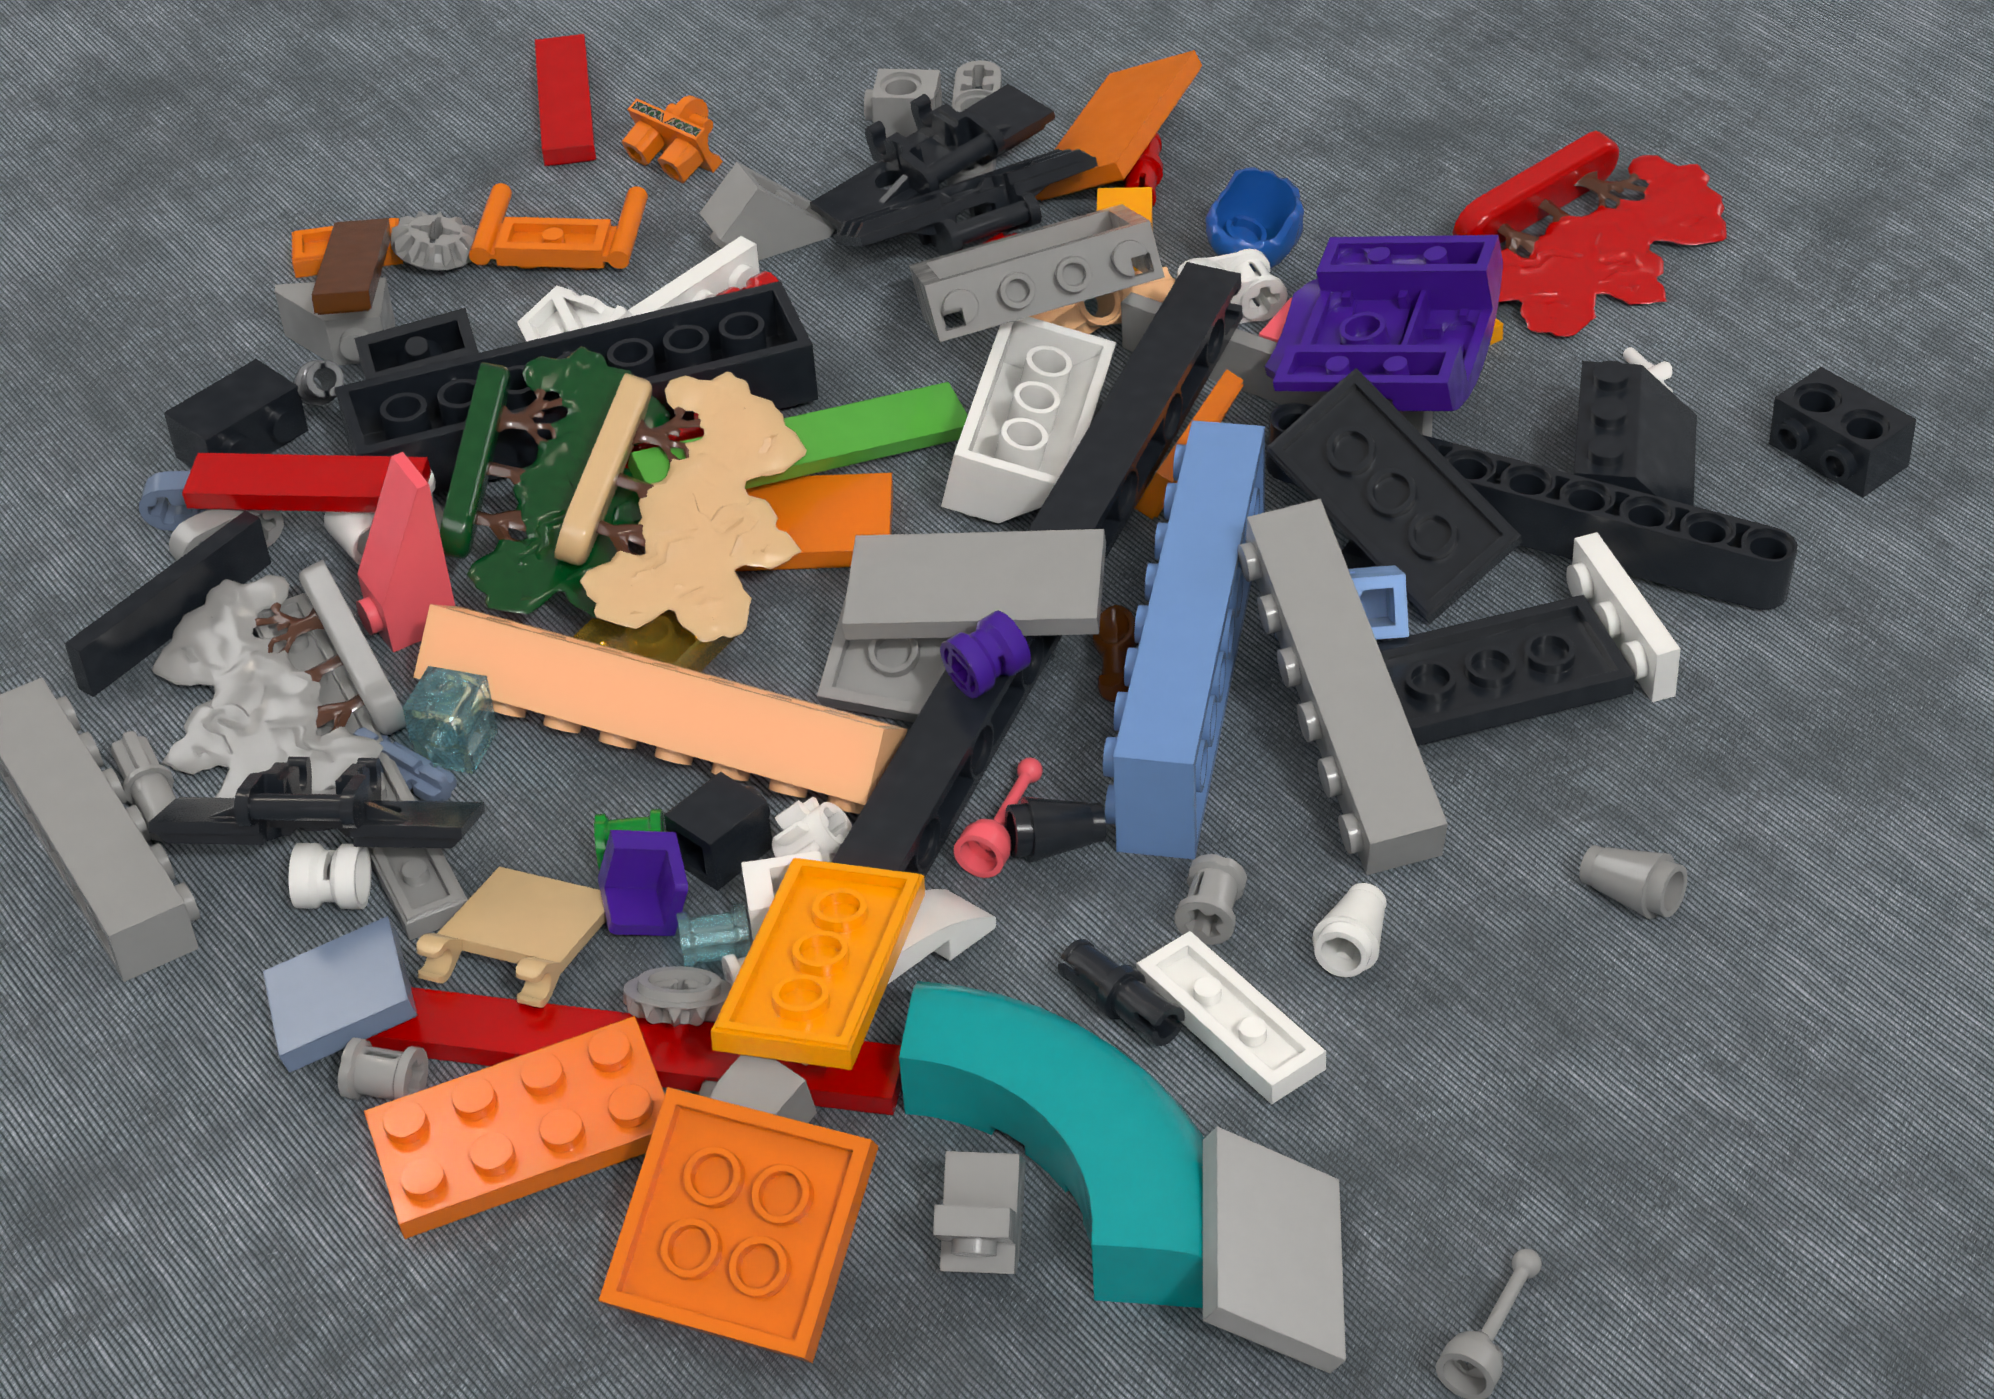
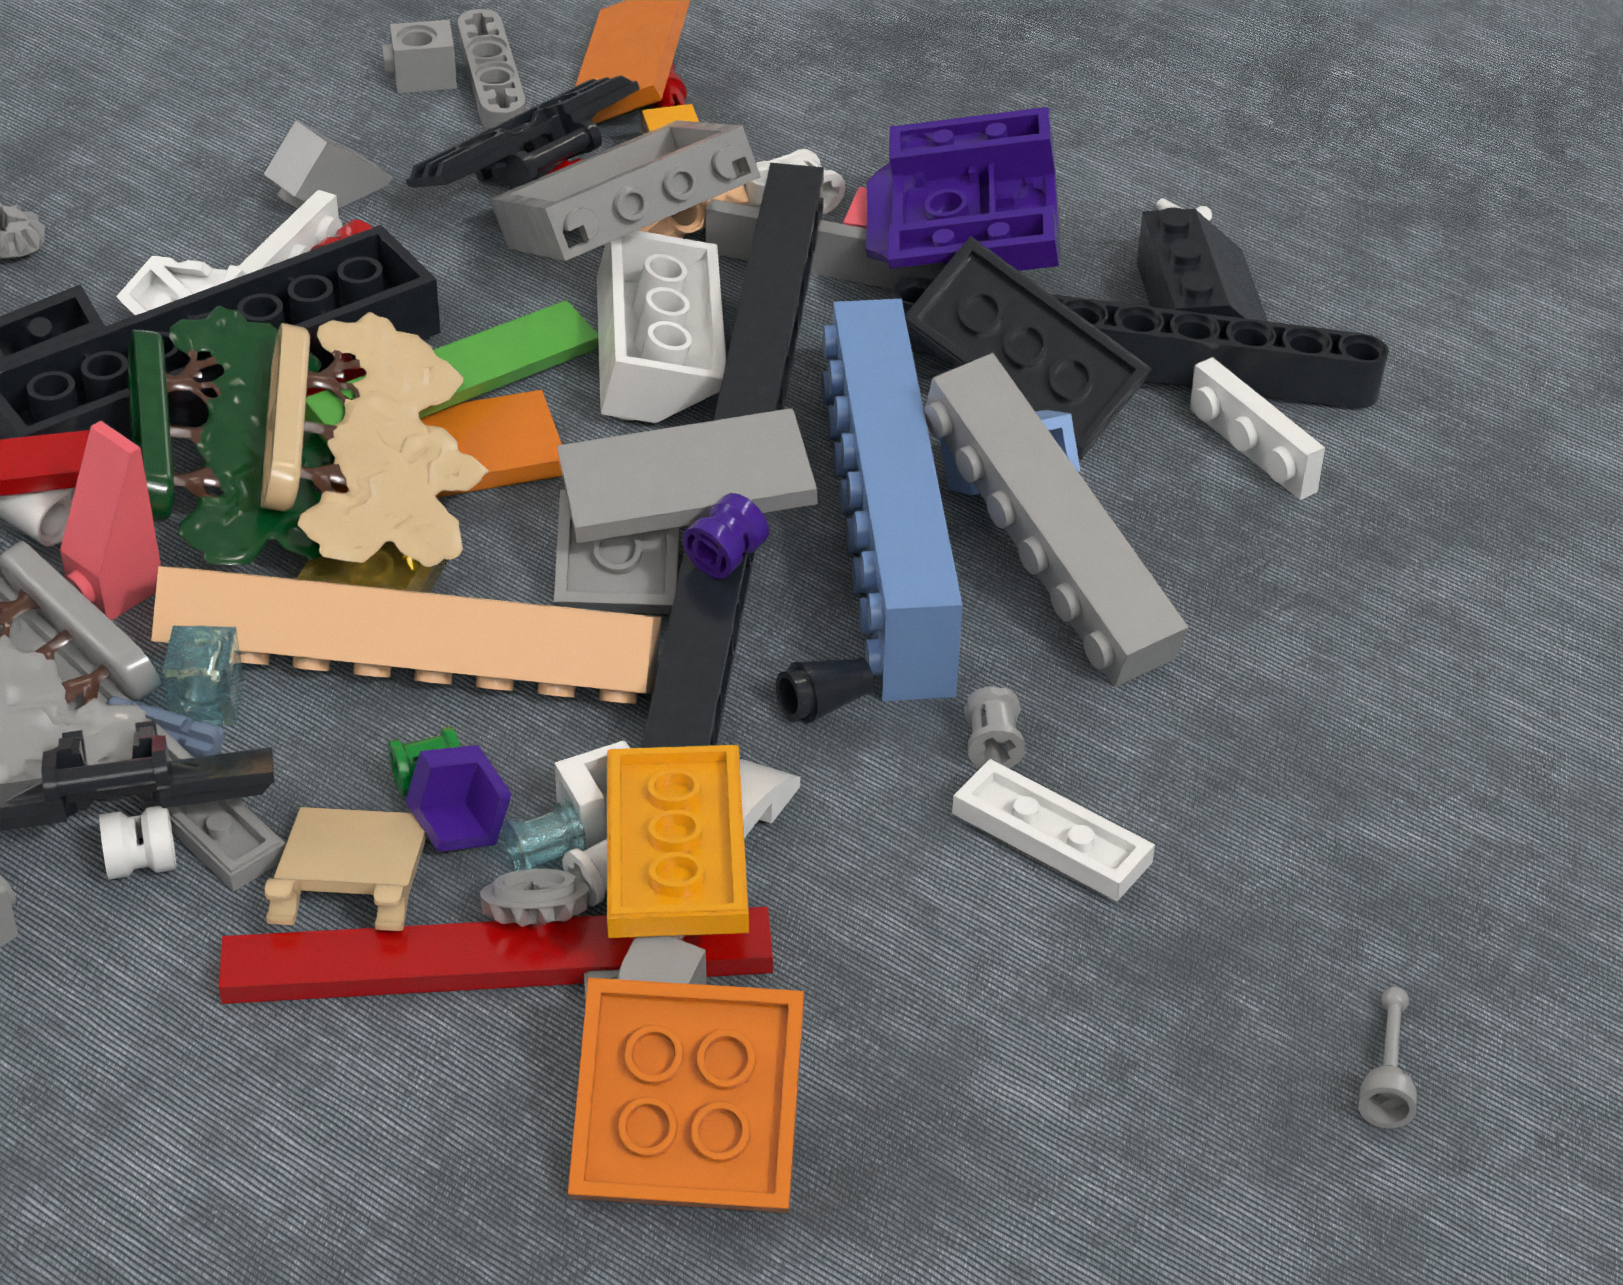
camera: 20 degrees left, 0 degrees up
tile [263,916,418,1072] -> none
light grey bush [338,1037,428,1100] -> none
orange plate [364,1016,665,1239] -> none
orange plate [469,183,648,270] -> none
red tile [535,34,596,166] -> none
orange hips [621,95,723,183] -> none
black brick [664,771,772,891] -> none
white gear [772,797,852,862] -> none
black piece [810,84,1055,228] -> none
teal brick [899,981,1204,1308] -> none
light grey brick [933,1151,1026,1274] -> none
coral hinge [954,757,1043,878] -> none
black pin [1058,939,1185,1046] -> none
reddish brown piece [1092,605,1138,702] -> none
orange tile [1135,369,1244,519] -> none
light grey tile [1203,1126,1346,1374] -> none
blue hair [1205,167,1304,272] -> none
white cone [1312,883,1387,977] -> none
black plate [1377,594,1635,746] -> none
red plant [1453,130,1727,337] -> none
light grey cone [1579,845,1687,919] -> none
black brick [1769,367,1916,498] -> none

